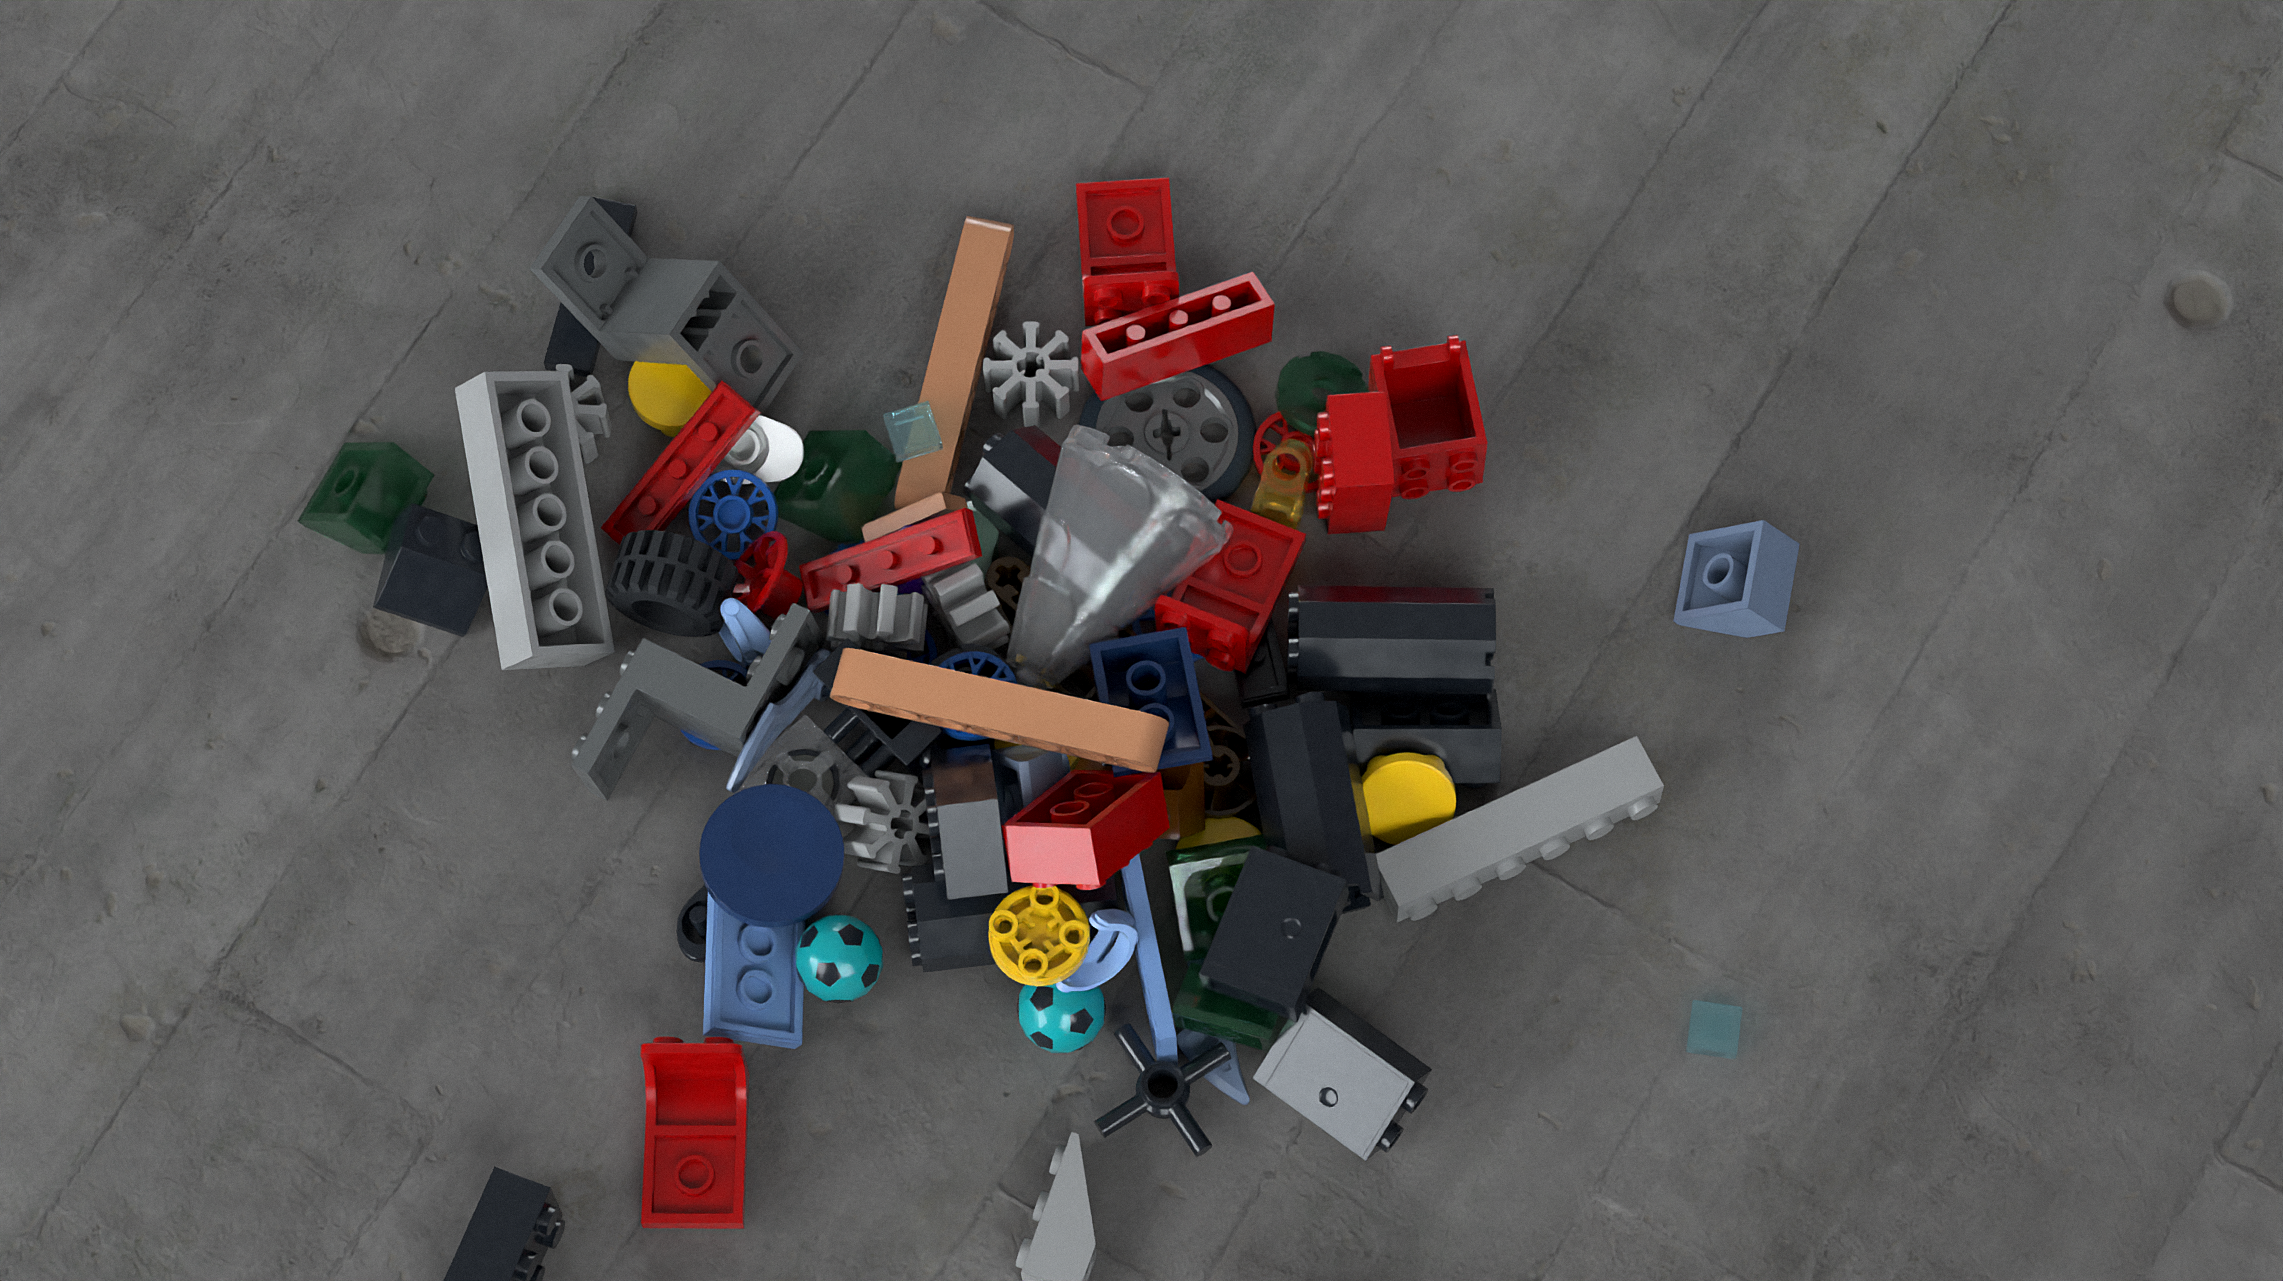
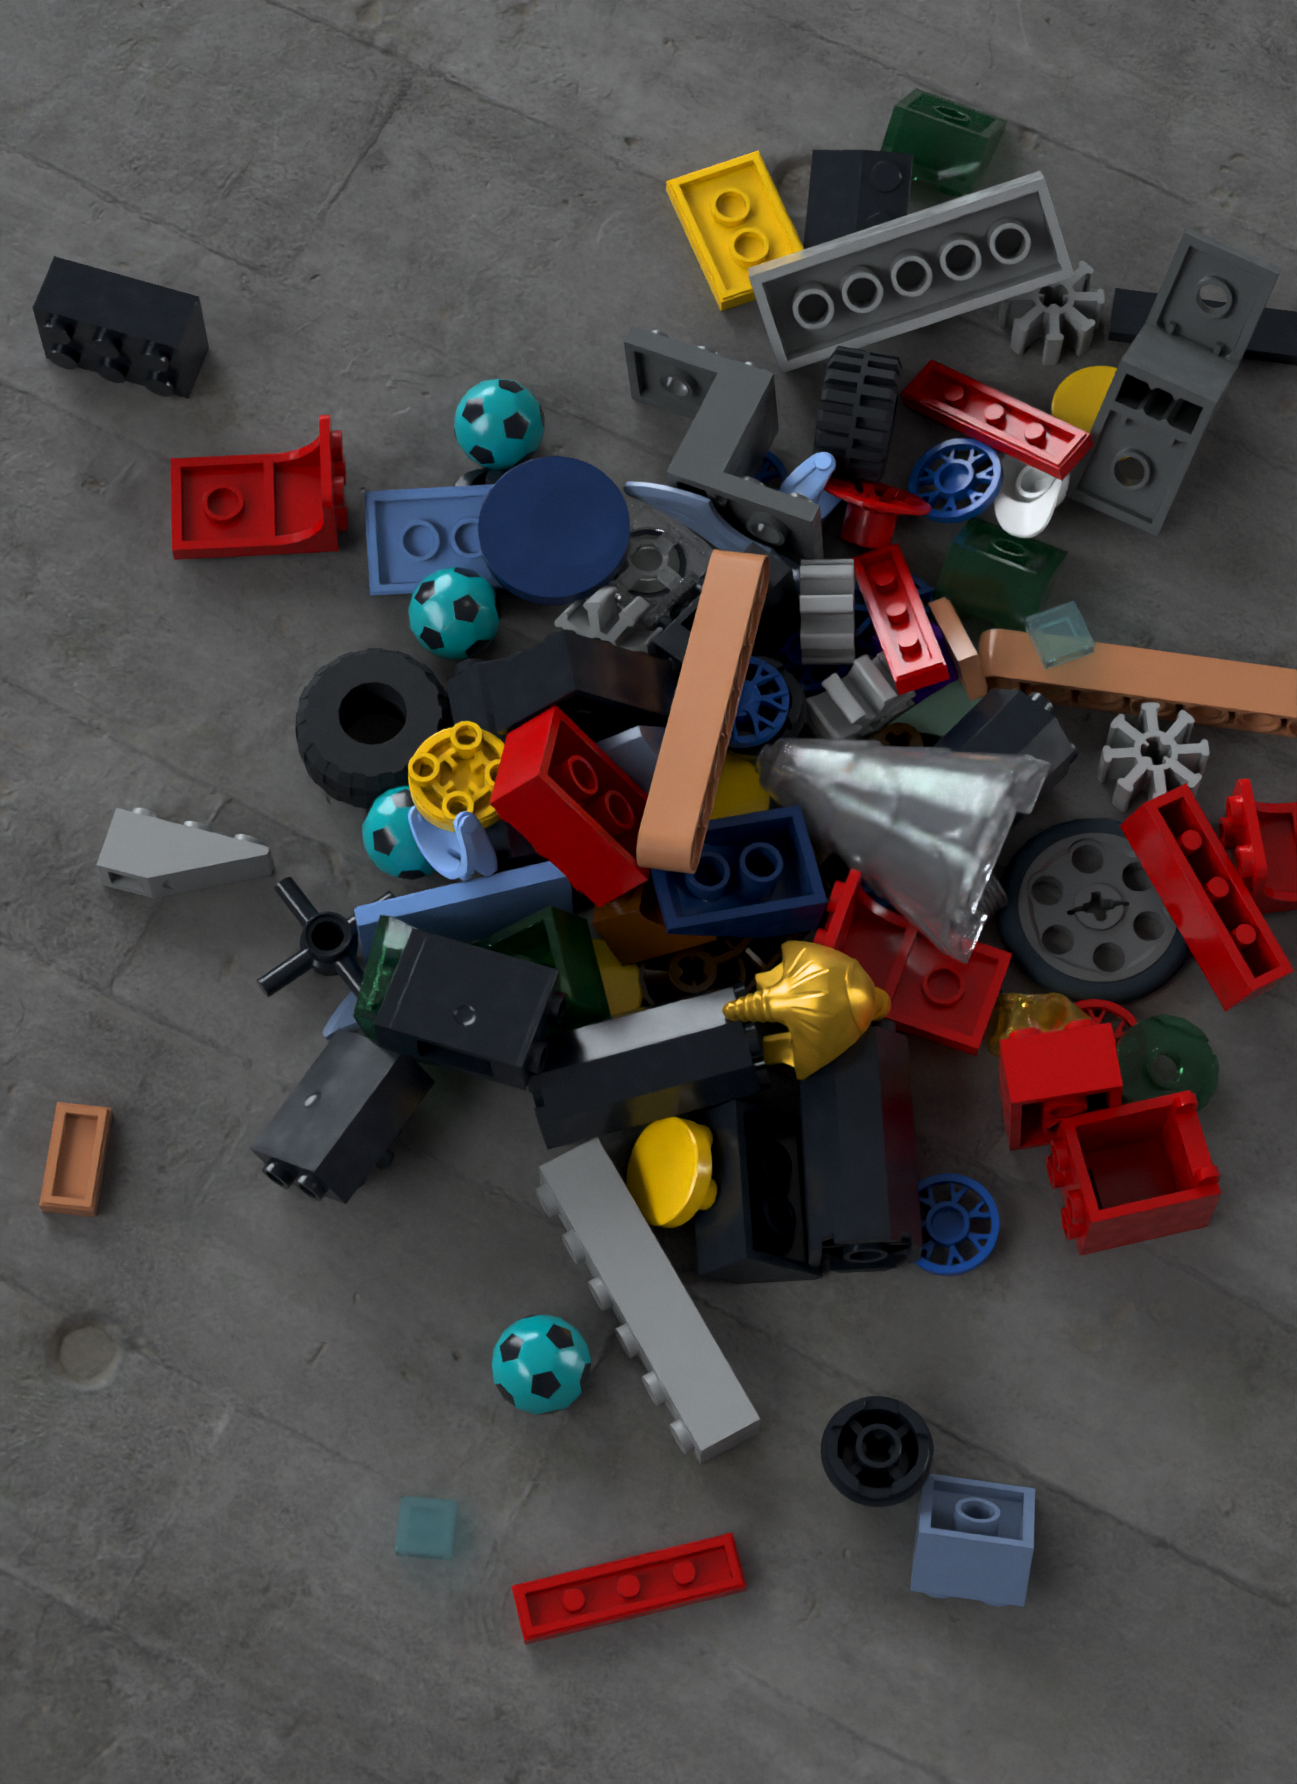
camera: 85 degrees right, 0 degrees up
none -> black tyre [295,648,453,809]
none -> teal piece [454,378,545,470]
none -> teal piece [491,1314,591,1415]
none -> red tile [511,1532,747,1645]
none -> yellow tile [666,150,804,311]
none -> pearl gold piece [722,941,891,1080]
none -> black cone [821,1396,934,1507]
none -> blue wheel [906,1173,1000,1276]

